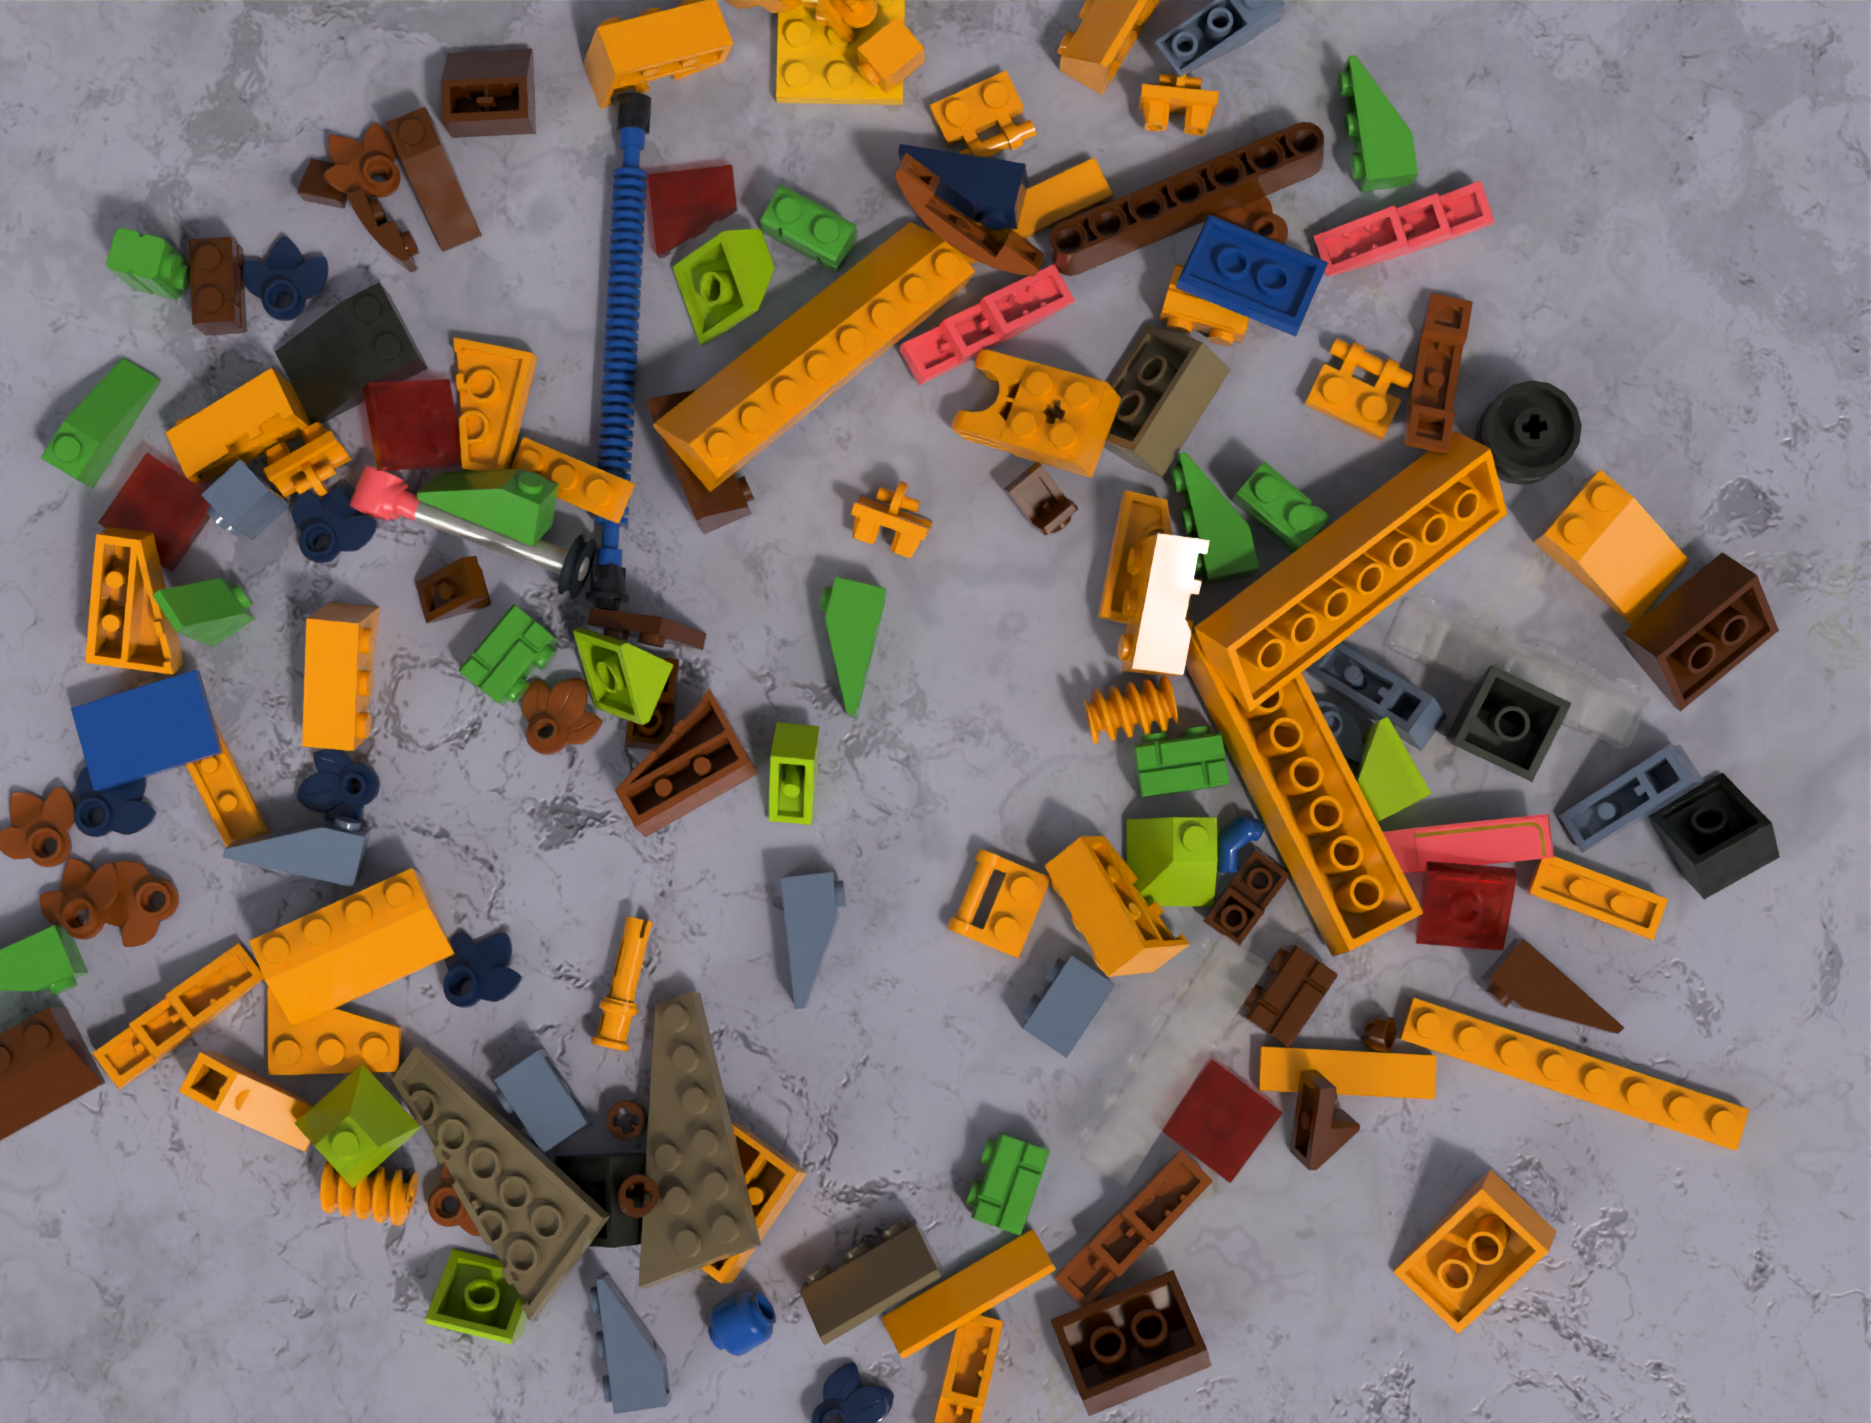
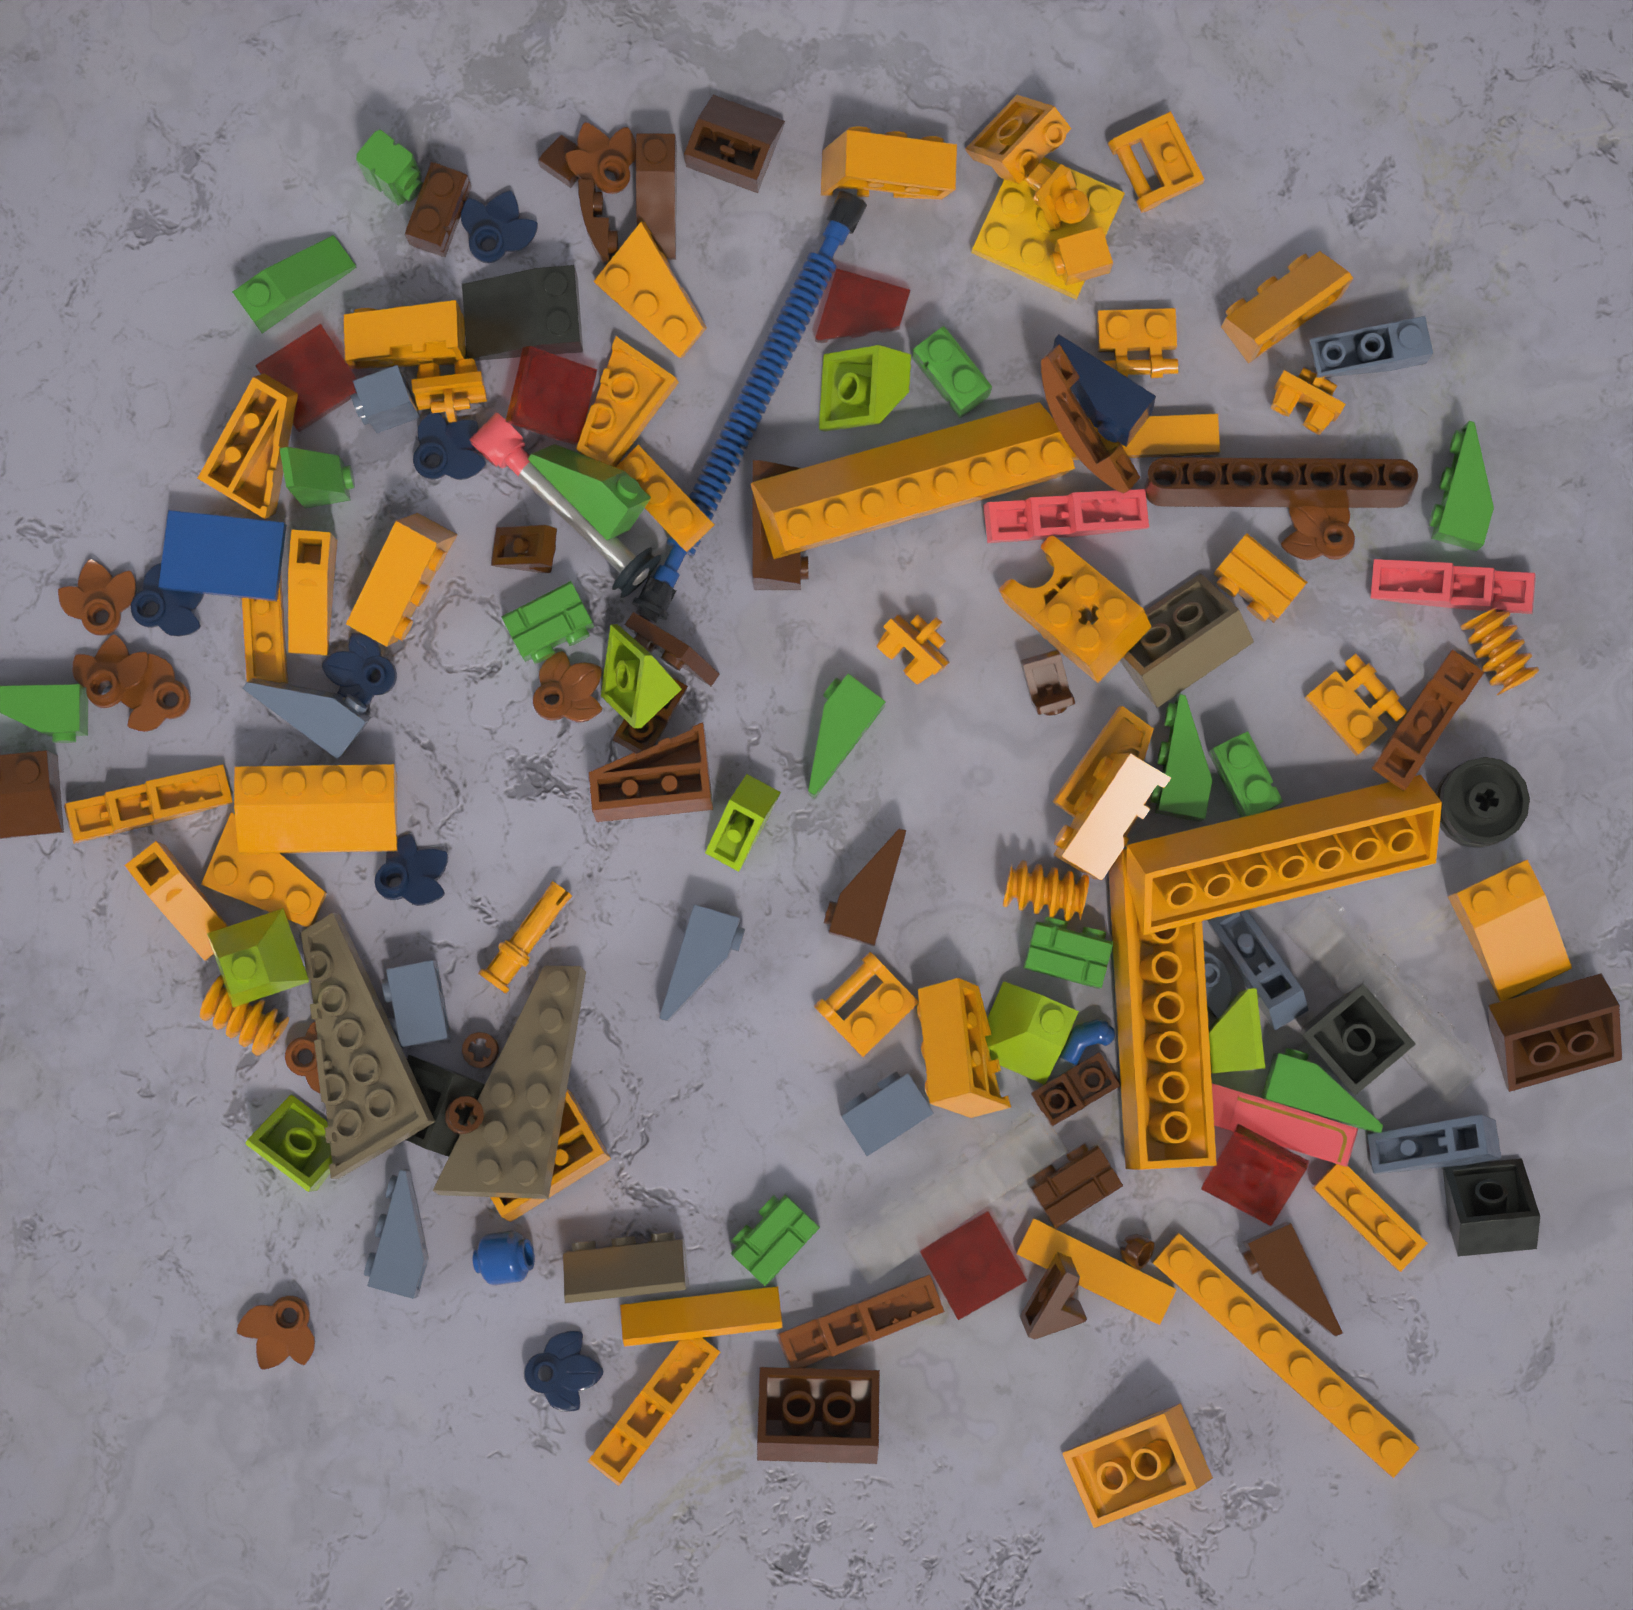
camera: 20 degrees right, 0 degrees up
blue tile [1176,214,1328,337] -> none
none -> light orange slope [288,530,338,656]
none -> light orange wing [593,222,707,358]
none -> reddish brown slope [824,828,907,947]
none -> bright green slope [1261,1048,1383,1133]
none -> light orange piece [1460,608,1539,696]

